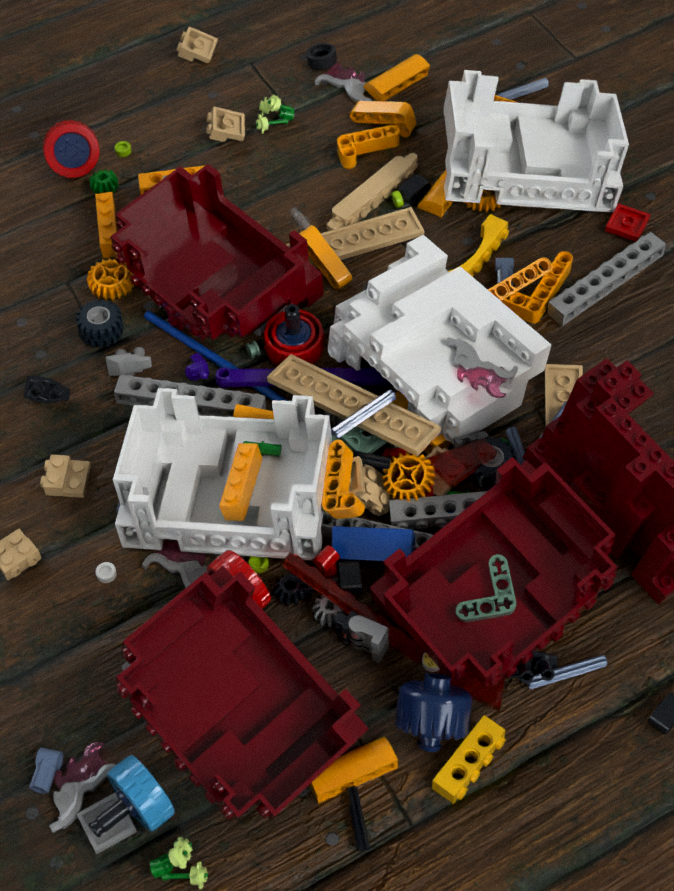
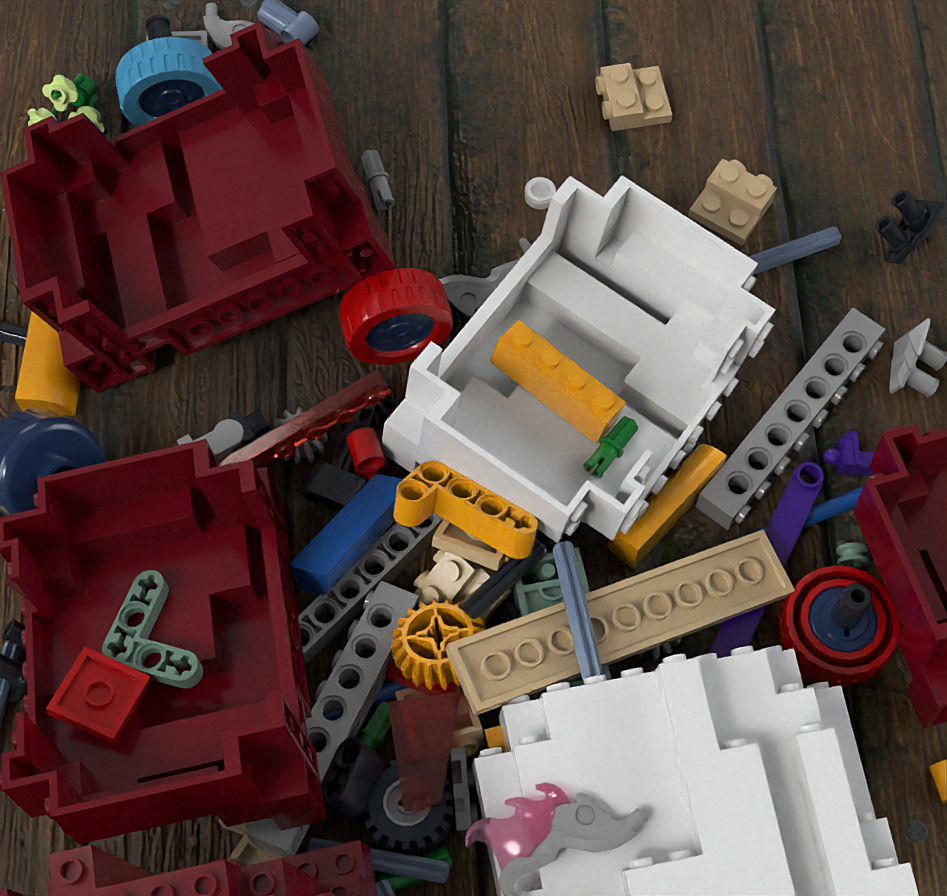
camera: 115 degrees right, 10 degrees up
none -> red plate [46,646,151,744]
none -> sand blue axle [748,227,842,275]

